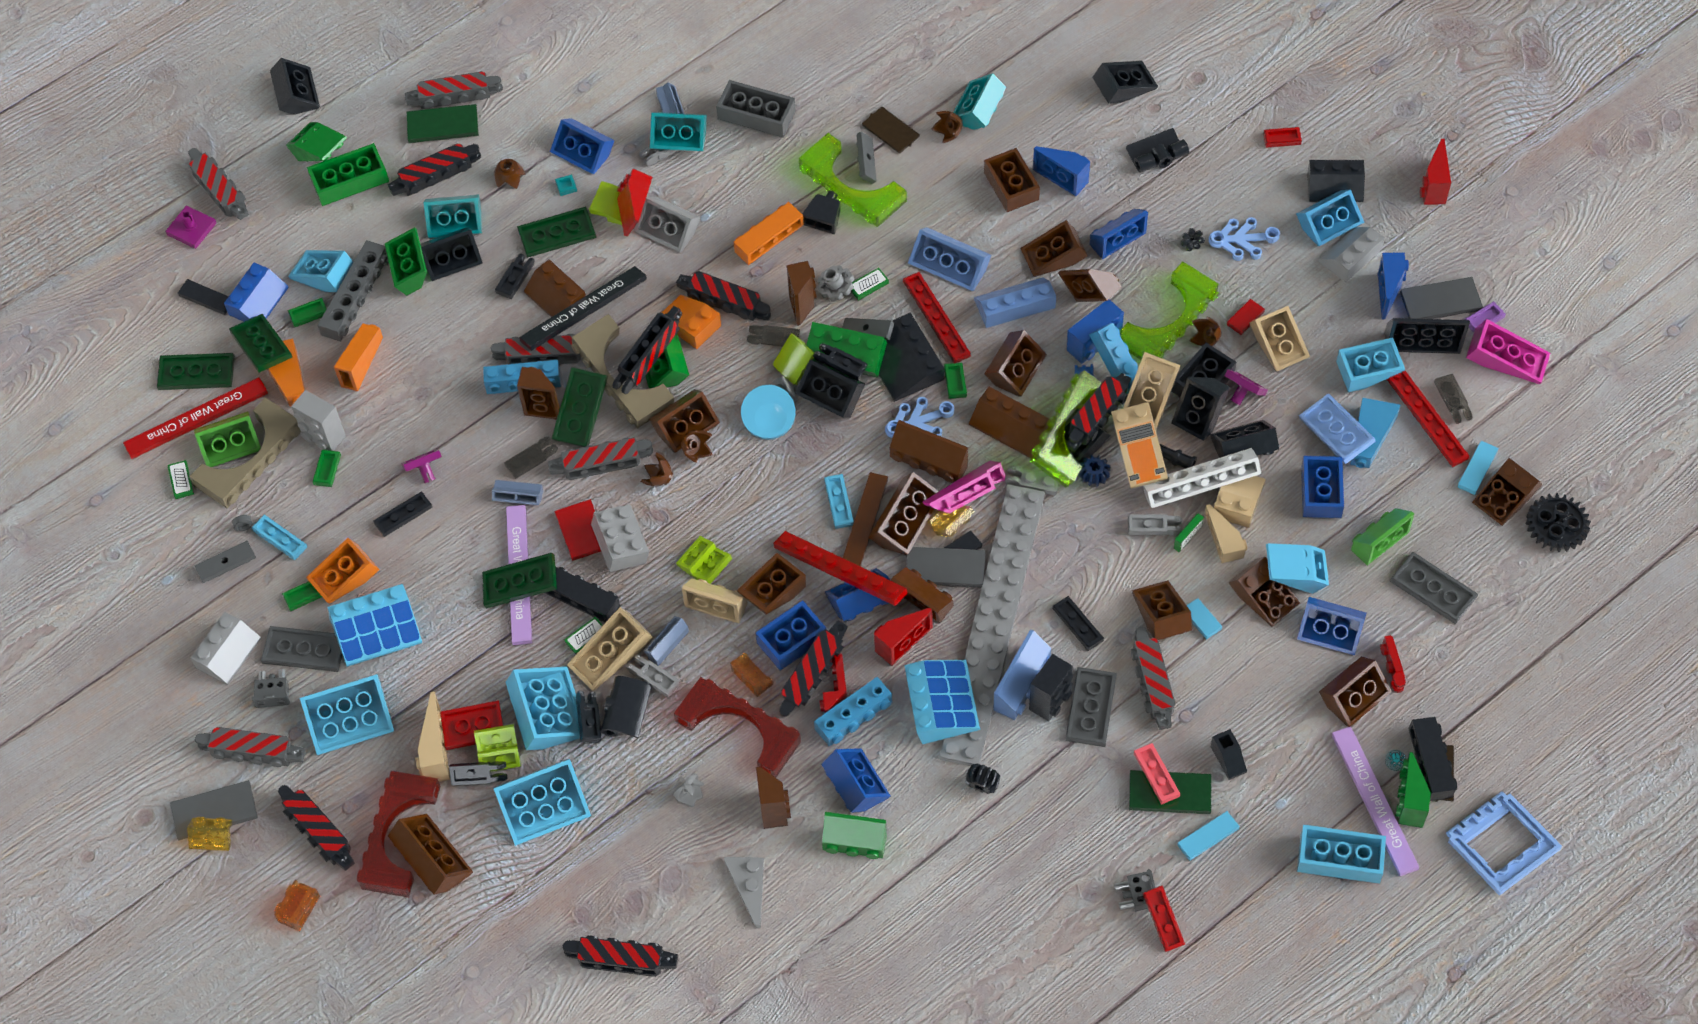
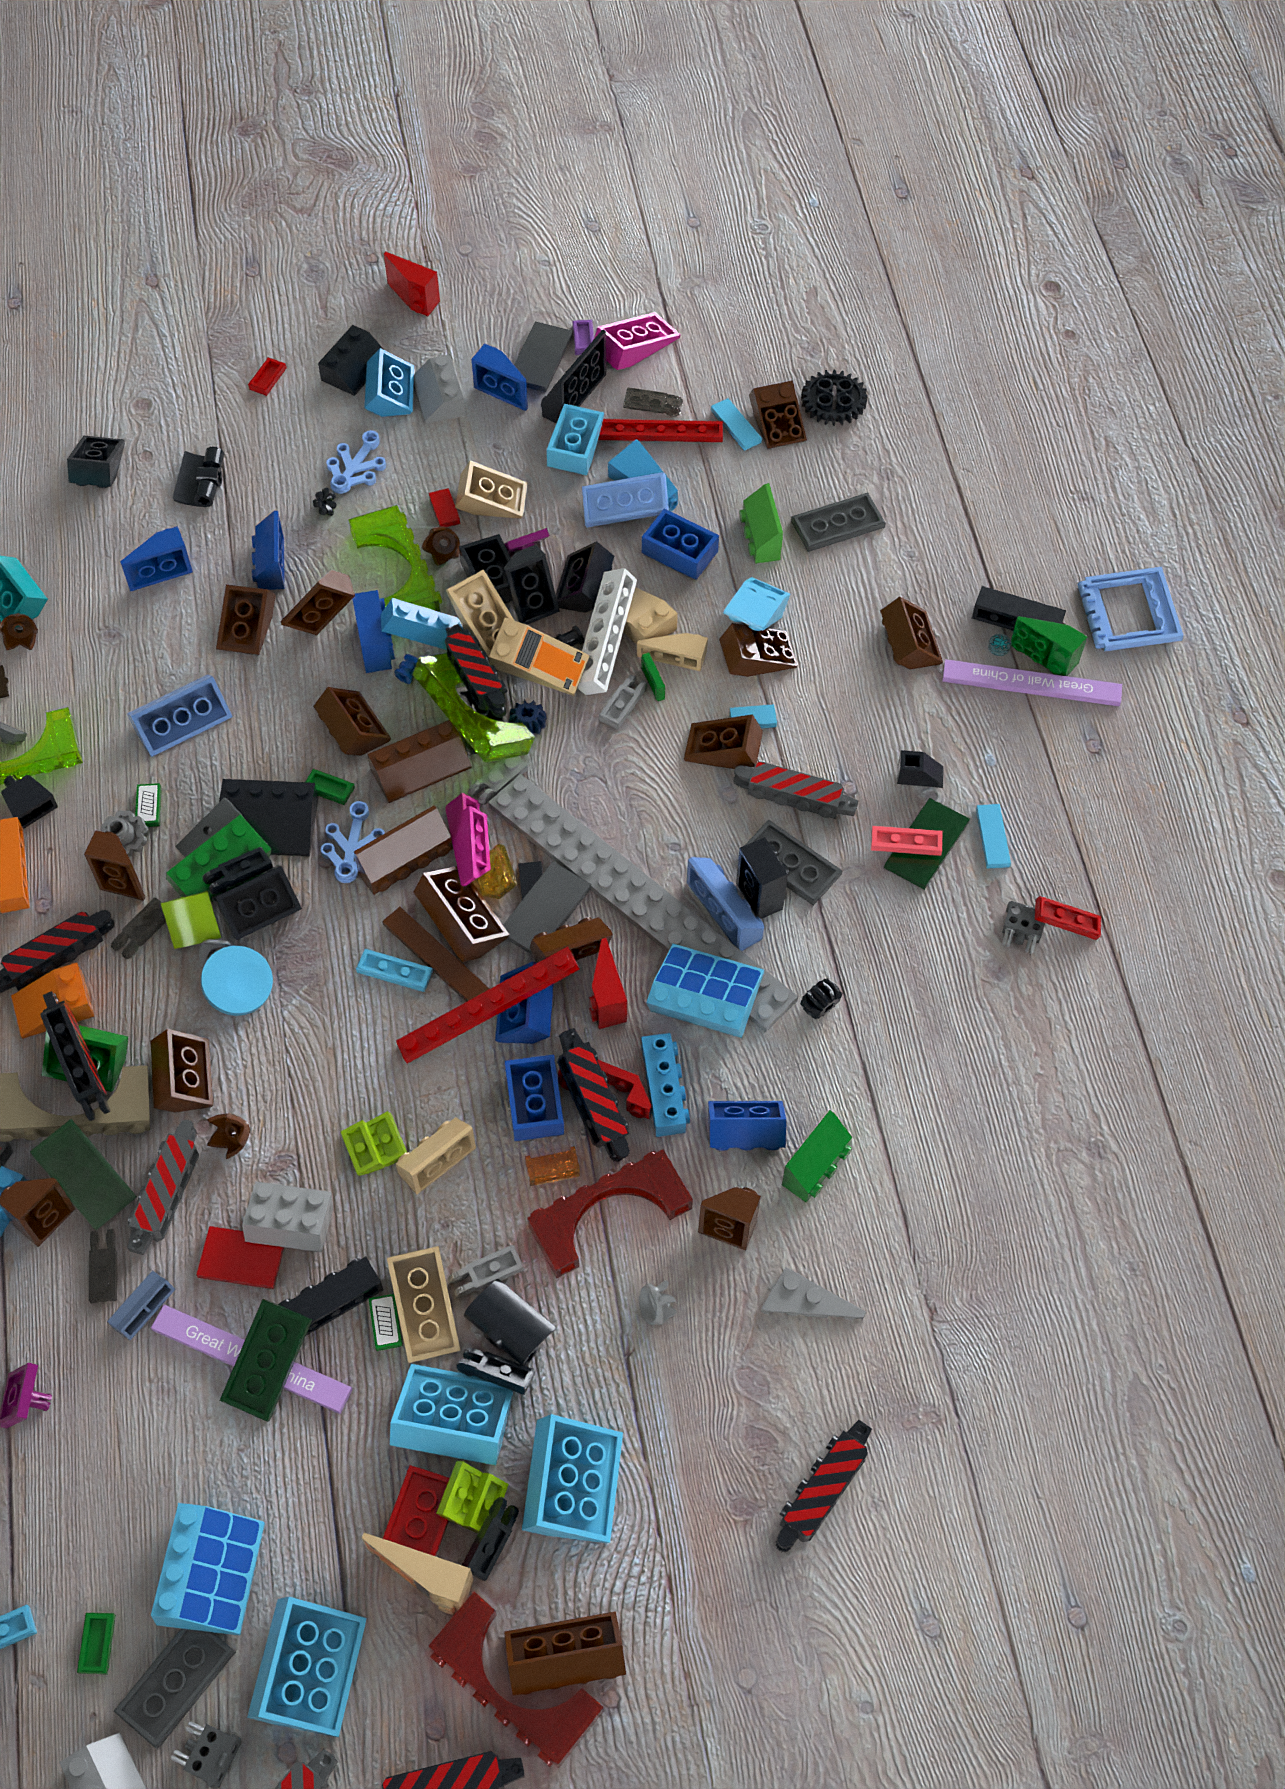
camera: 65 degrees left, 0 degrees up
orange slope [306,538,380,604] -> none
black tile [373,491,433,537] -> none
sand blue piece [644,616,689,666] -> none
reddish brown piece [681,429,713,463] -> none
reddish brown slope [737,553,806,614] -> none
red tile [903,272,971,363] -> none
medium blue slope [974,277,1056,328] -> none
reddish brown brick [984,148,1040,212] -> none
black tile [1052,596,1104,651] -> none
blue slope [1297,597,1367,656] -> none
medium azure brick [1297,825,1386,884] -> none
red hinge [1380,635,1406,693] -> none

